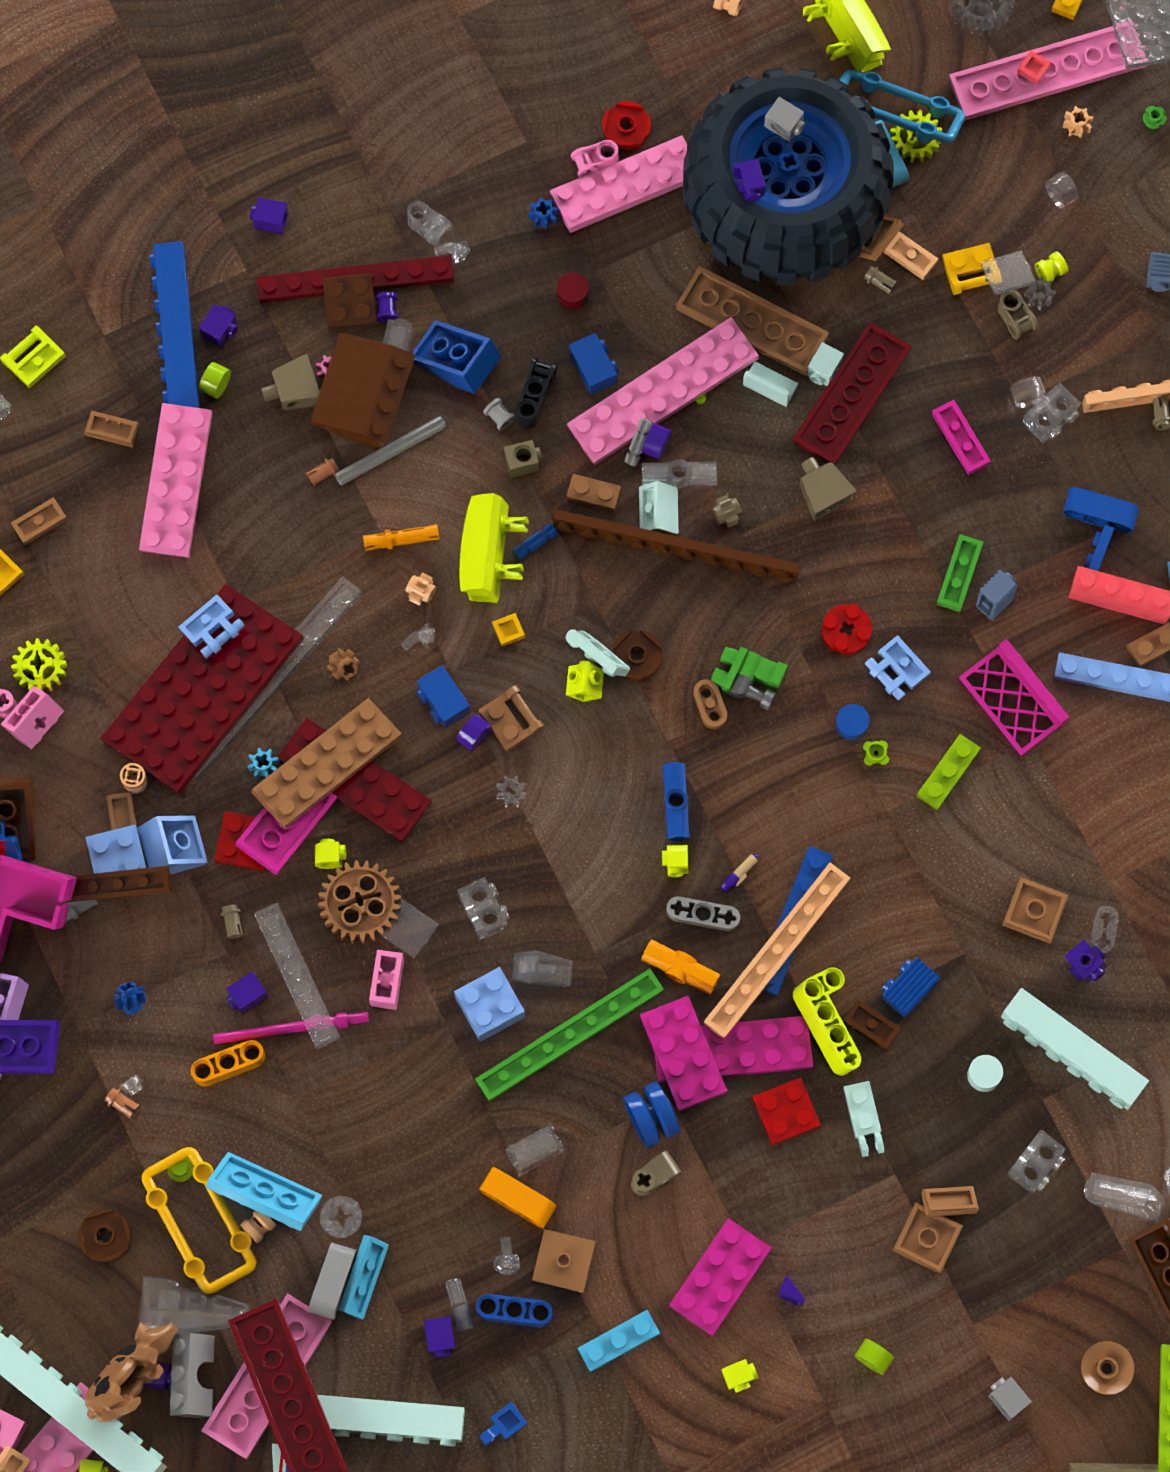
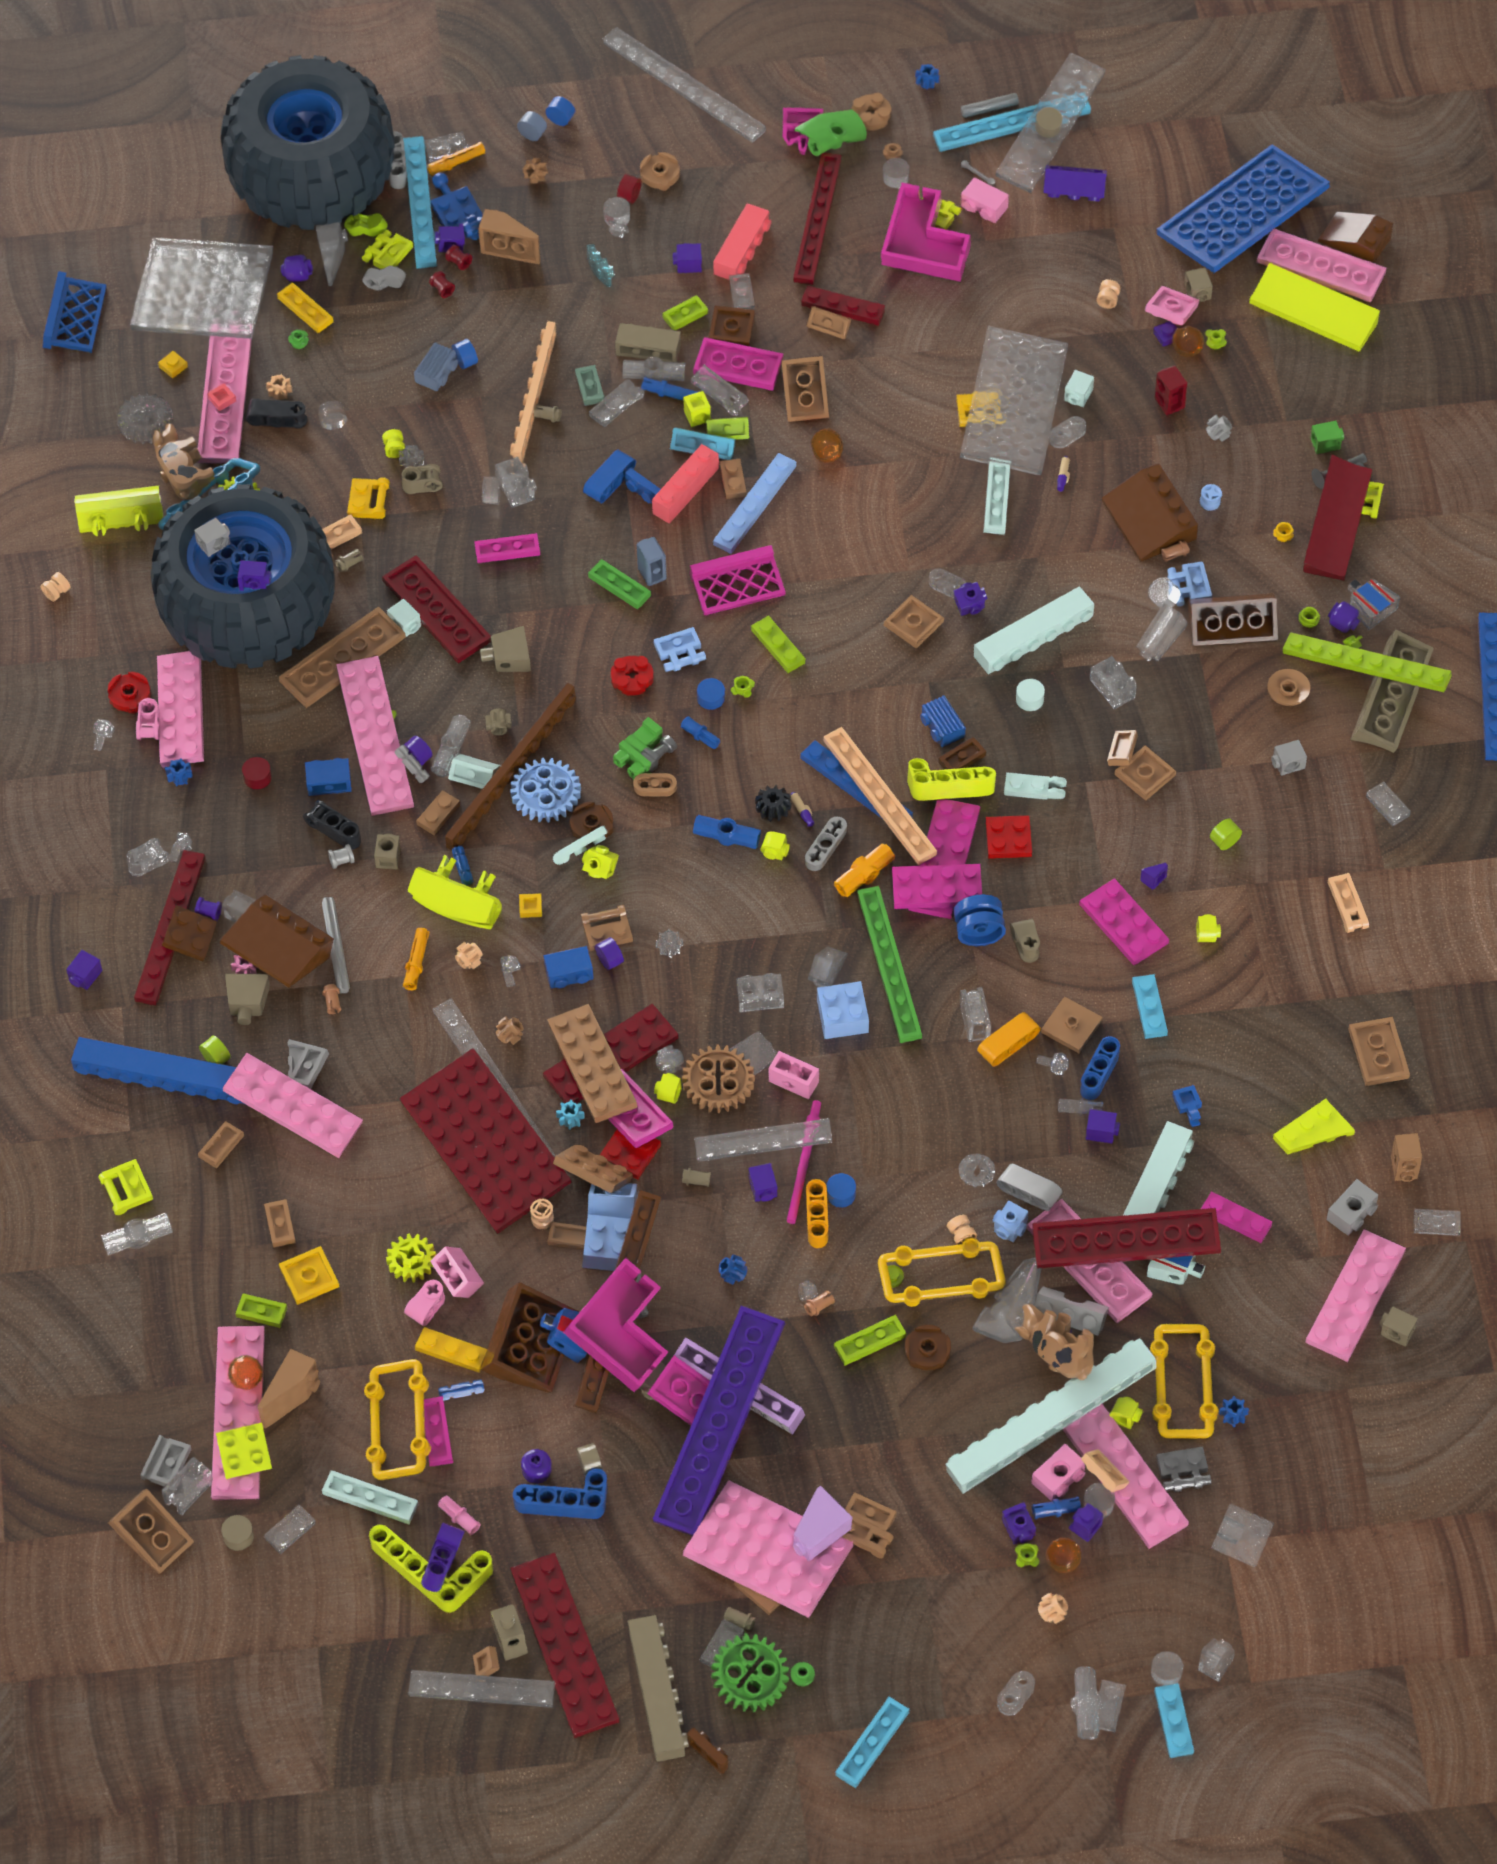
camera: 70 degrees left, 15 degrees down
light blue plate [179,595,245,659] -> none
dark purple brick [199,304,238,348] -> none
medium azure plate [205,1152,322,1231] -> none
medium azure plate [338,1235,389,1320] -> none
blue slope [412,320,501,394] -> none
light aqua panel [743,362,798,407] -> none
clear piece [981,251,1036,295] -> none
none -> clear plate [93,720,115,750]
none -> medium nougat animal [153,424,215,500]
none -> black piece [246,398,308,429]
none -> light grey wing [288,1039,329,1089]
none -> light blue gear [510,758,581,822]
none -> medium nougat plate [553,1145,633,1194]
none -> clear gear [656,1045,684,1074]
none -> blue axle [681,716,720,749]
none -> black gear [755,785,792,822]
none -> blue piece [826,1173,856,1207]
none -> lime plate [834,1315,906,1366]
none -> light blue brick [993,1200,1028,1242]

